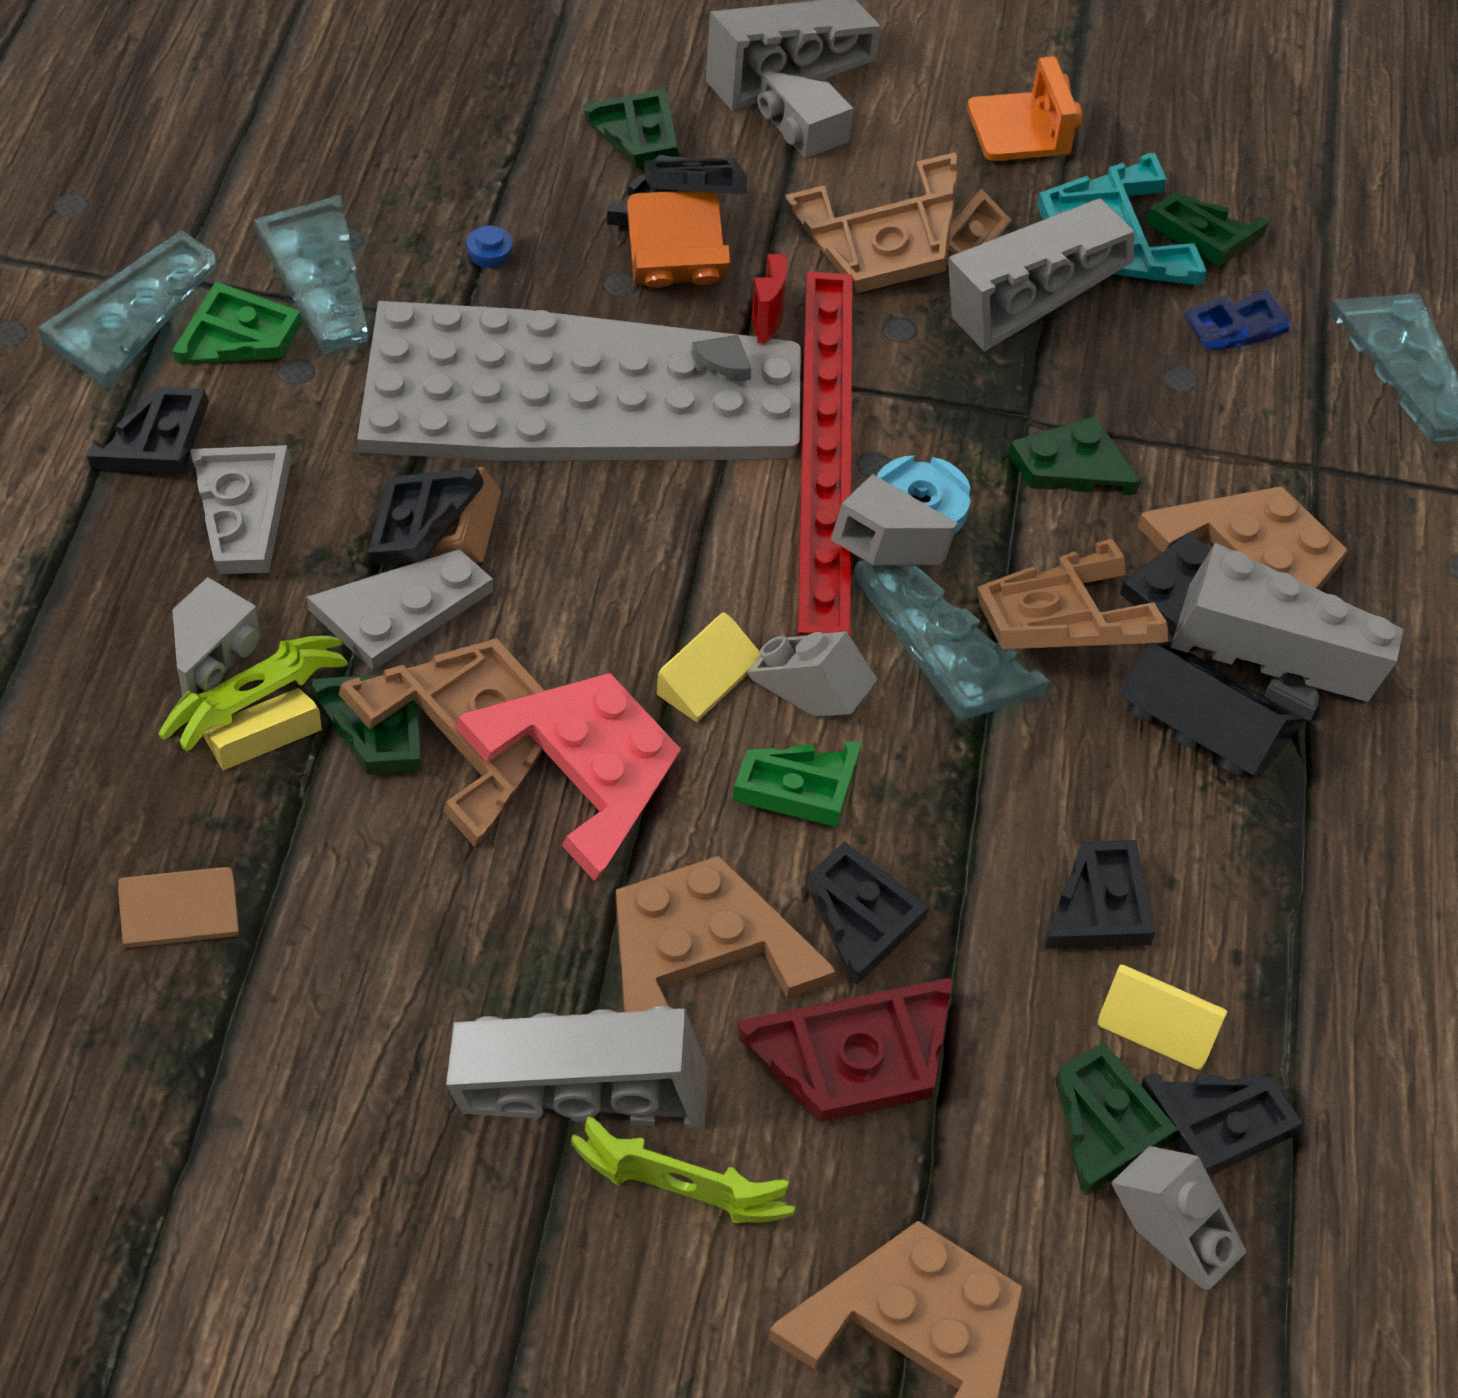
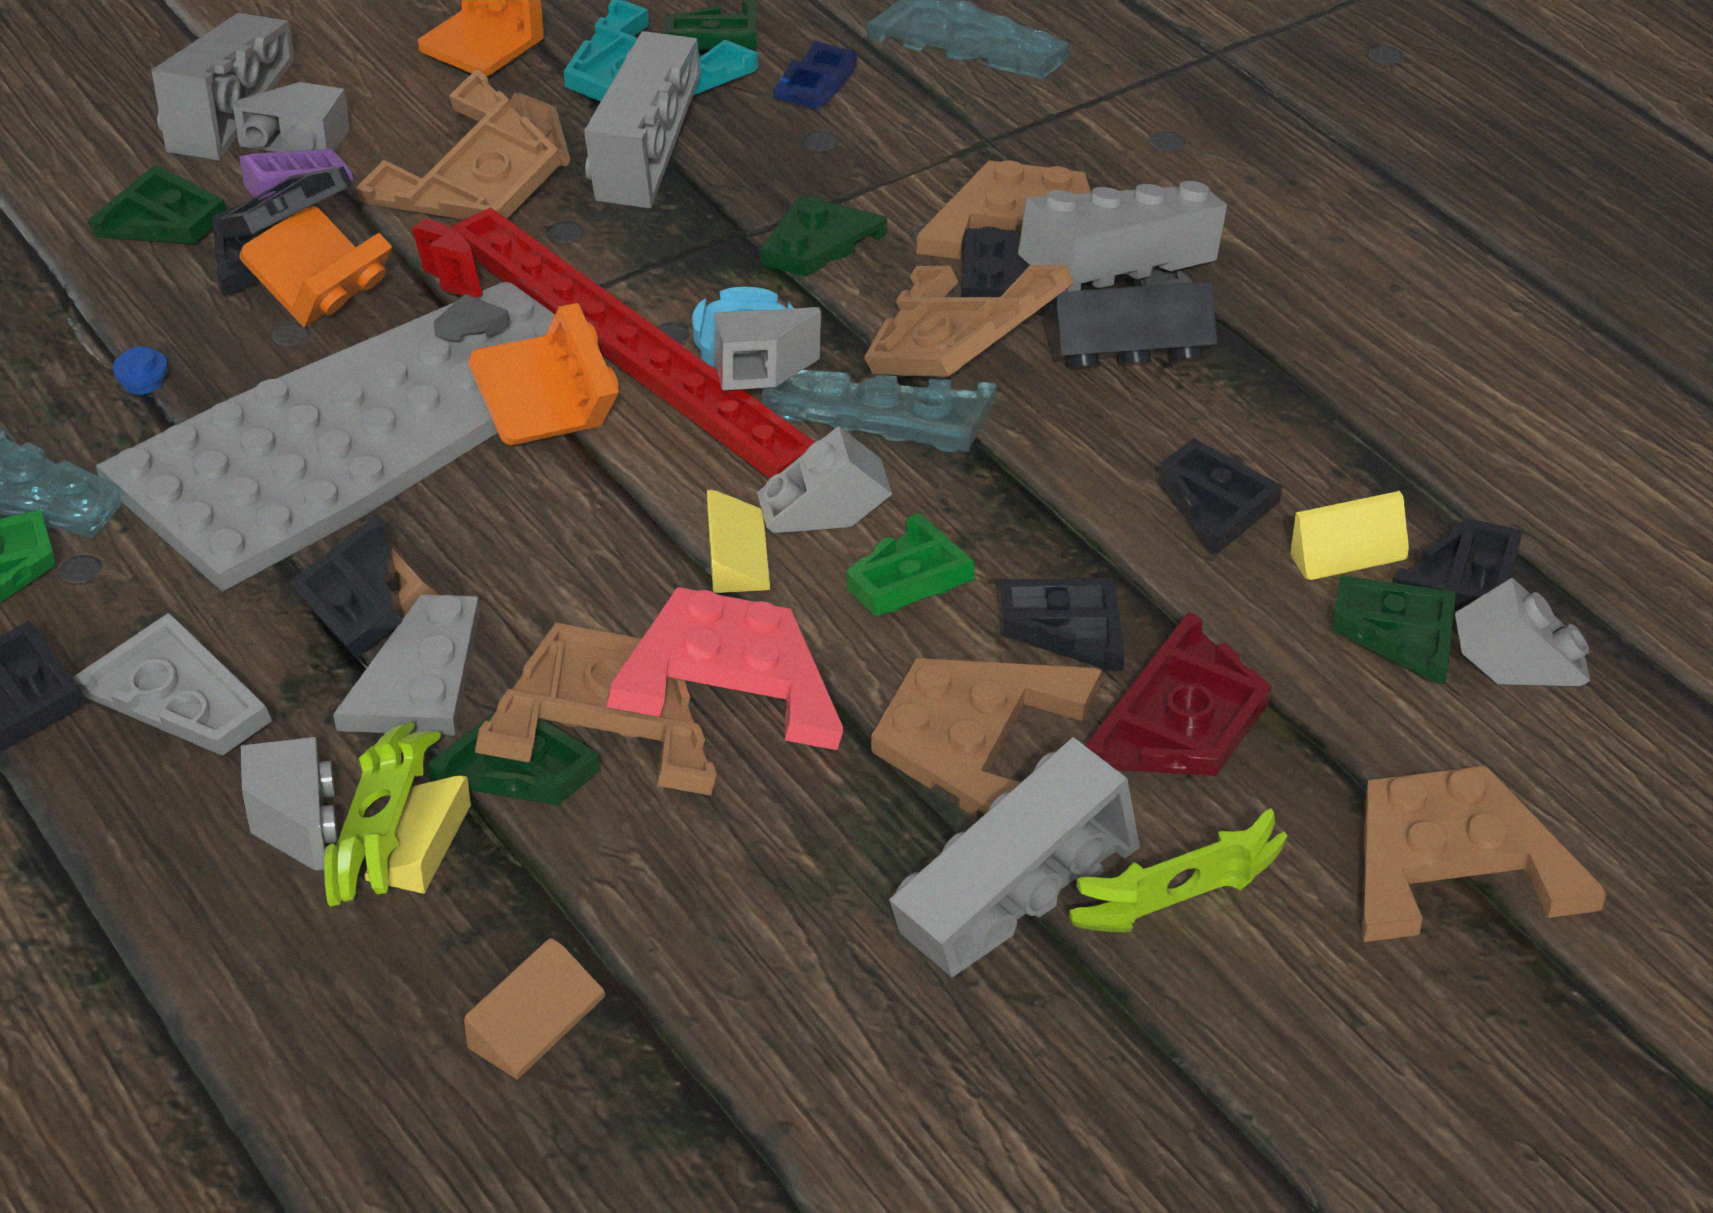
camera: 40 degrees left, 10 degrees down
none -> medium lavender slope [239,149,353,197]
none -> orange bracket [468,303,619,445]

